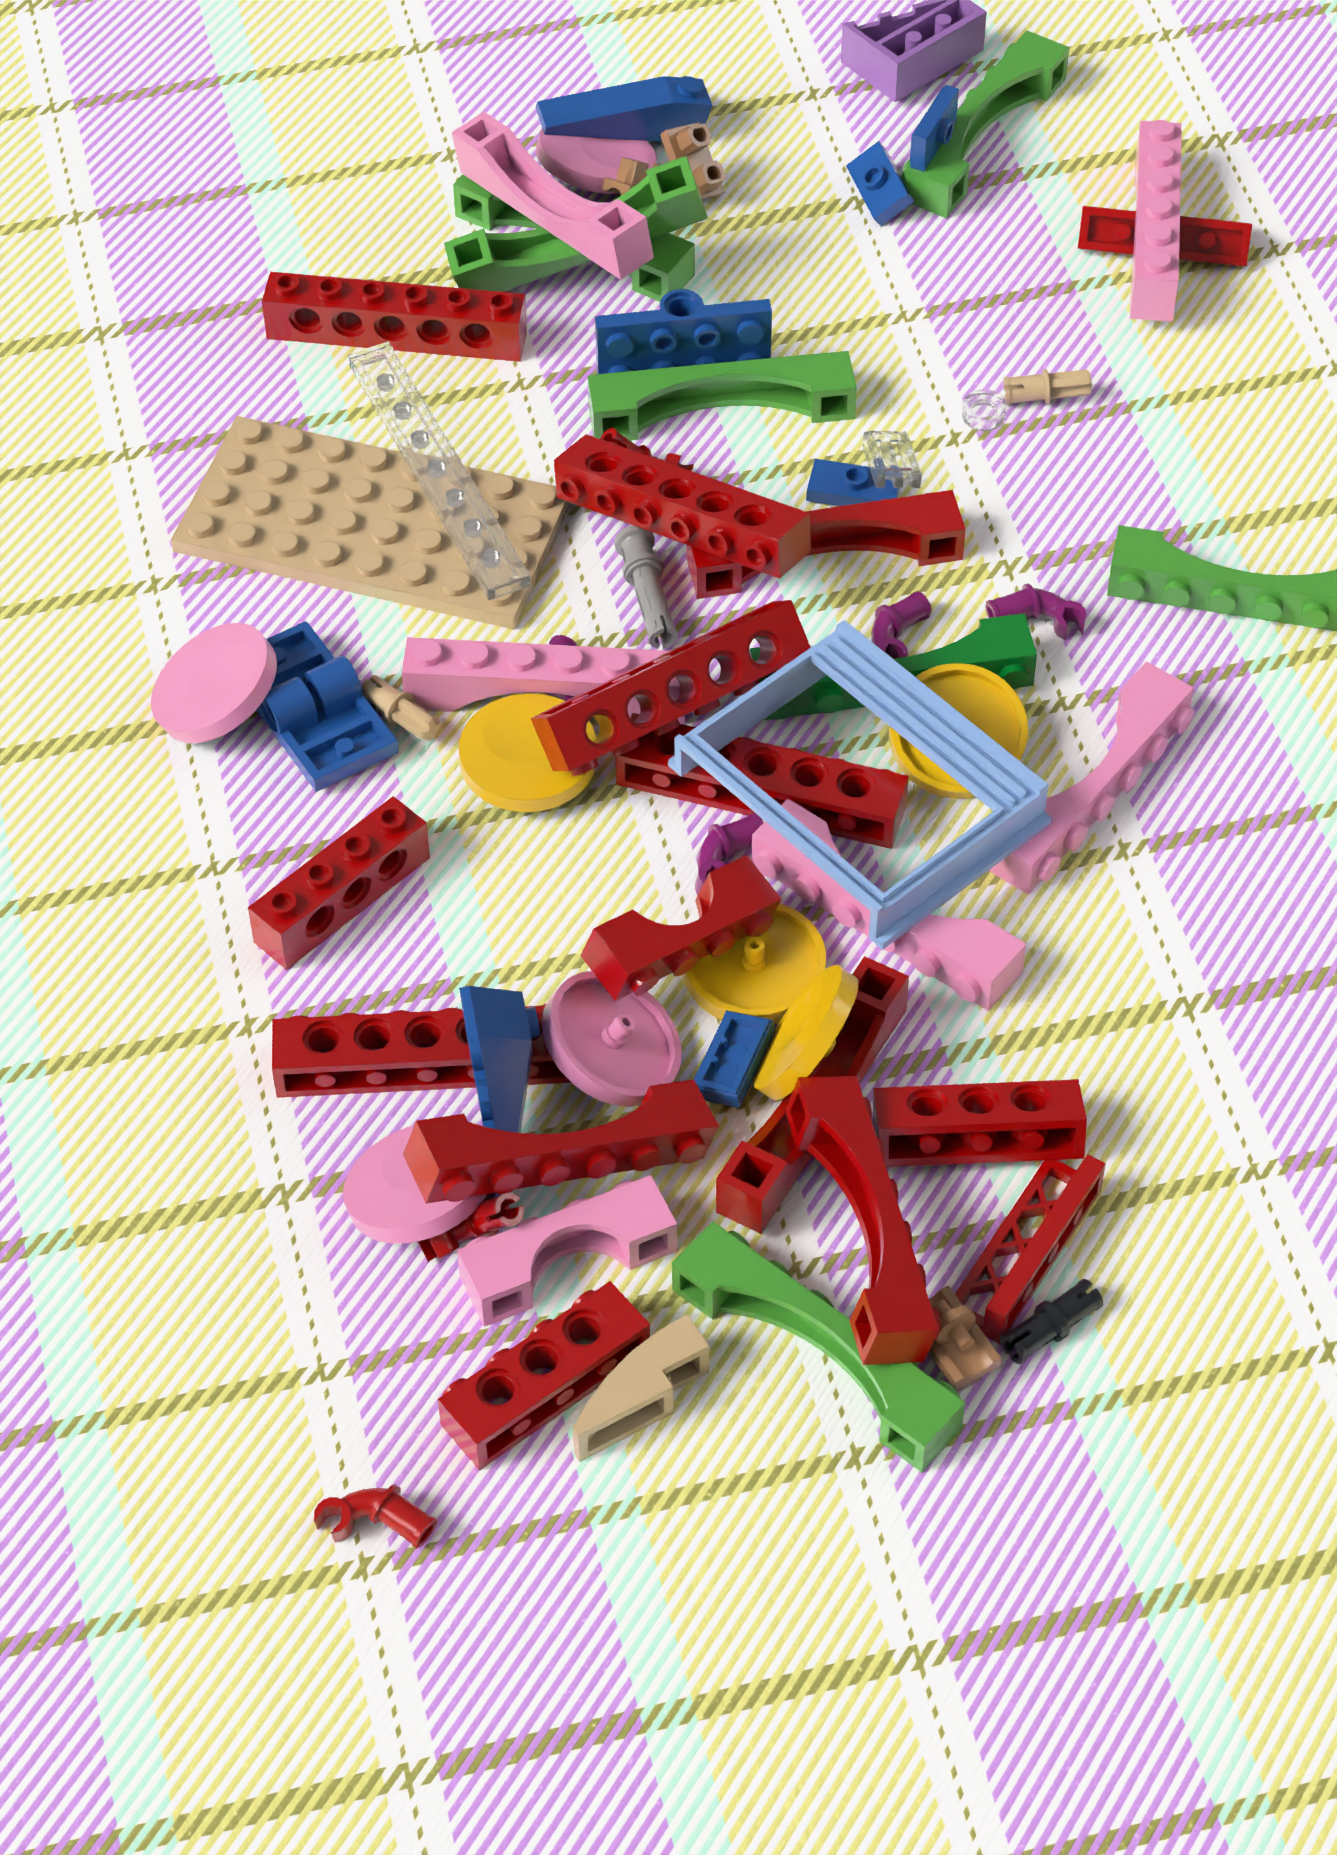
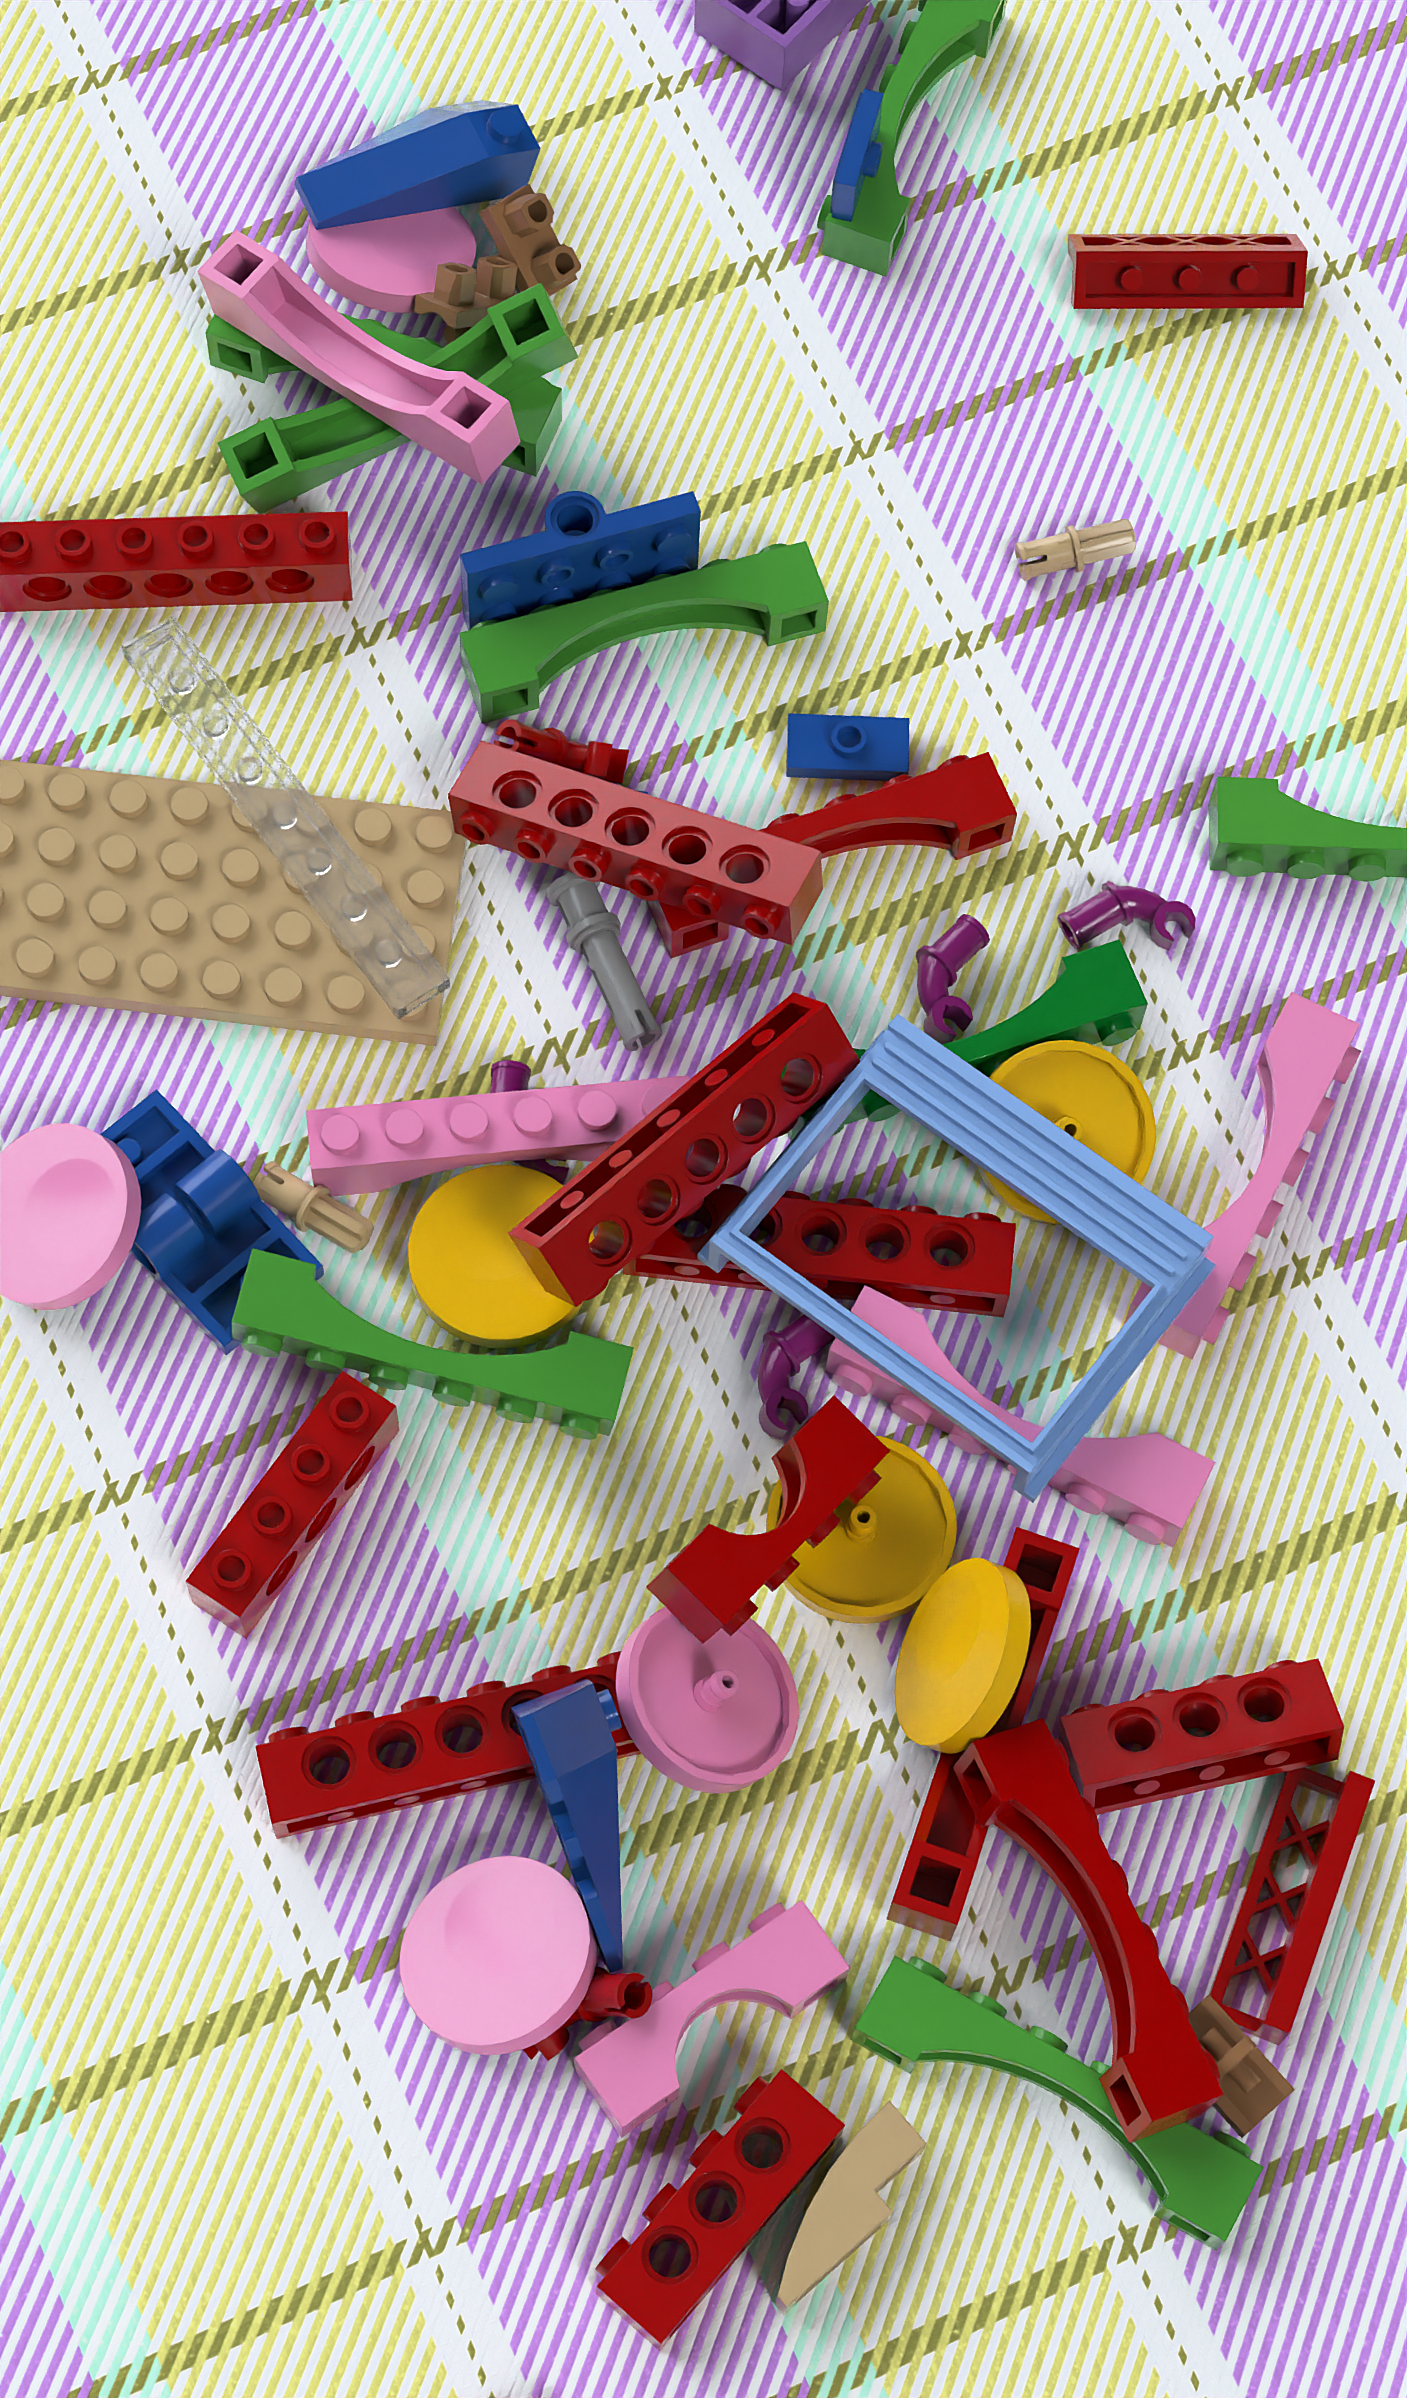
camera: 15 degrees left, 15 degrees up
red arch [403,1079,719,1204] -> none
blue plate [694,1010,775,1108] -> none
blue plate [846,141,915,226] -> none
clear tile [862,431,922,488] -> none
clear tile [962,389,1007,431] -> none
black pin [1000,1279,1103,1364] -> none
bright pink arch [1130,120,1182,322] -> none
none -> bright green arch [232,1248,634,1440]

